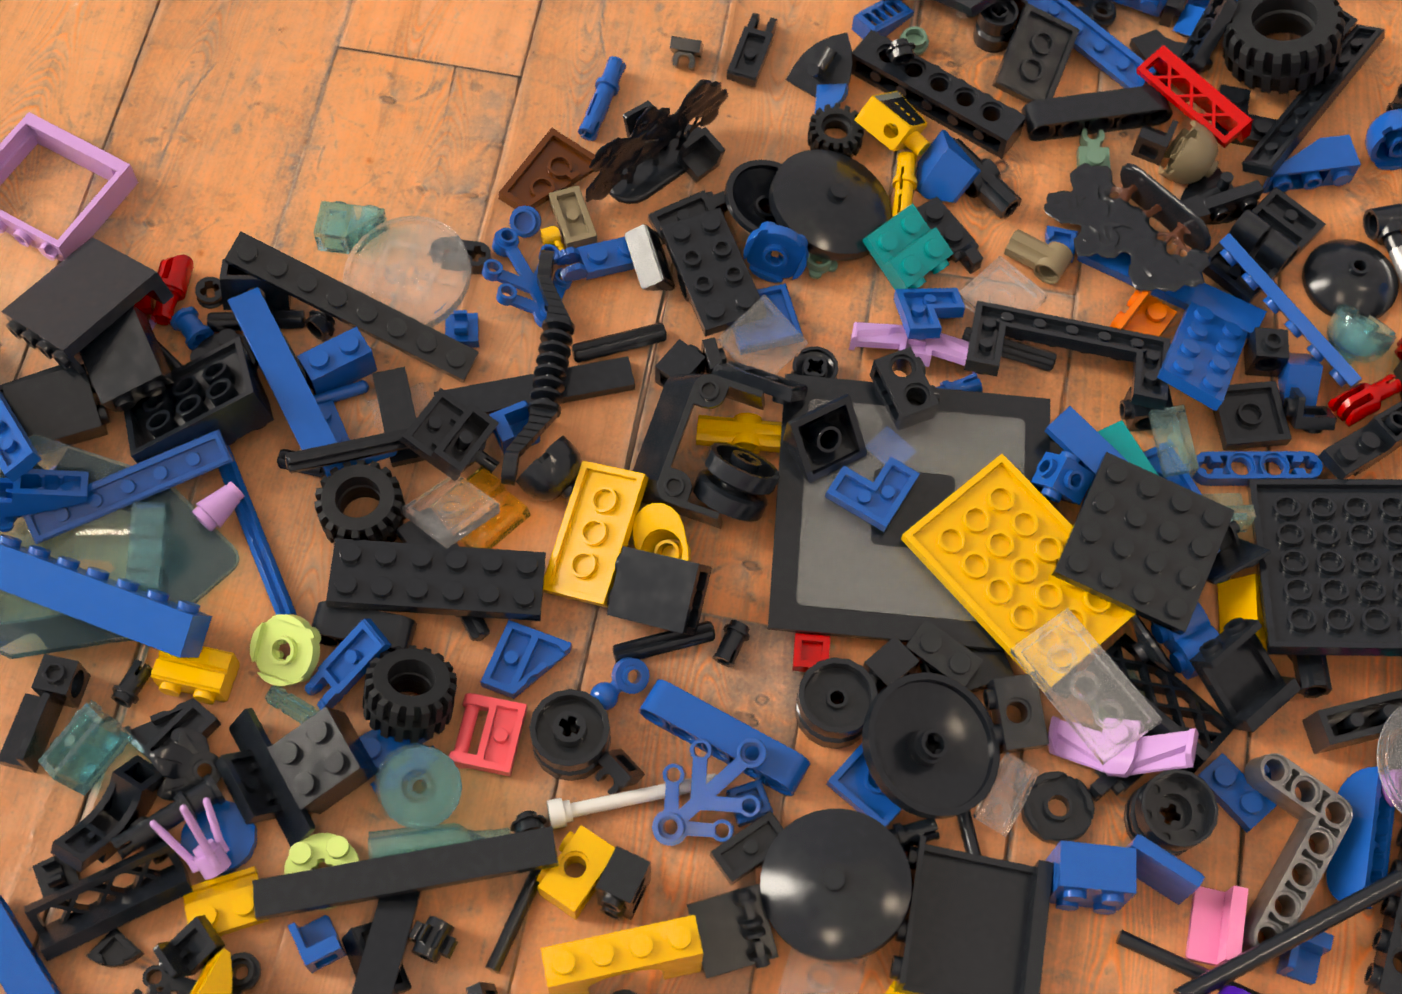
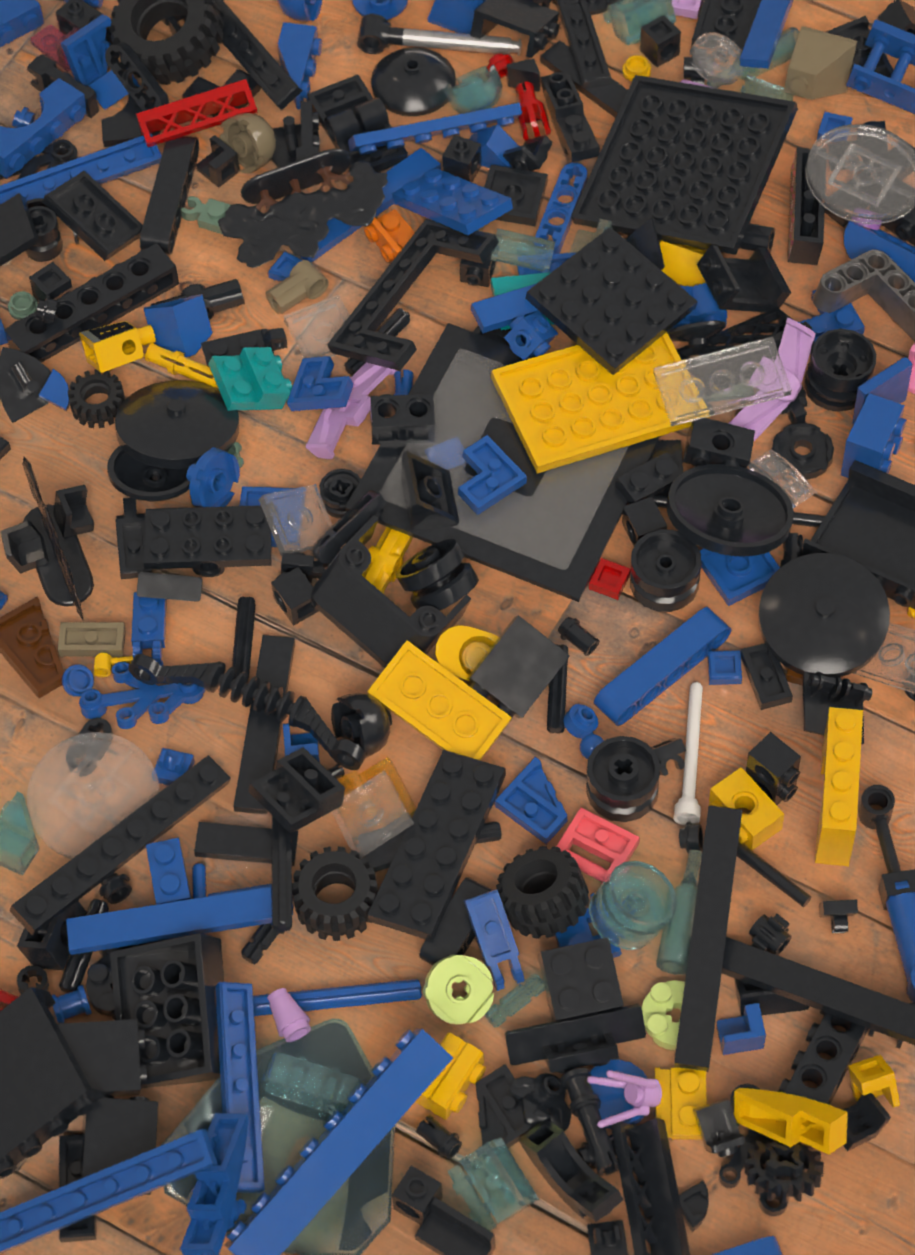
camera: 65 degrees left, 5 degrees down
plant [652,738,767,846] -> none
none -> black panel [29,262,72,303]

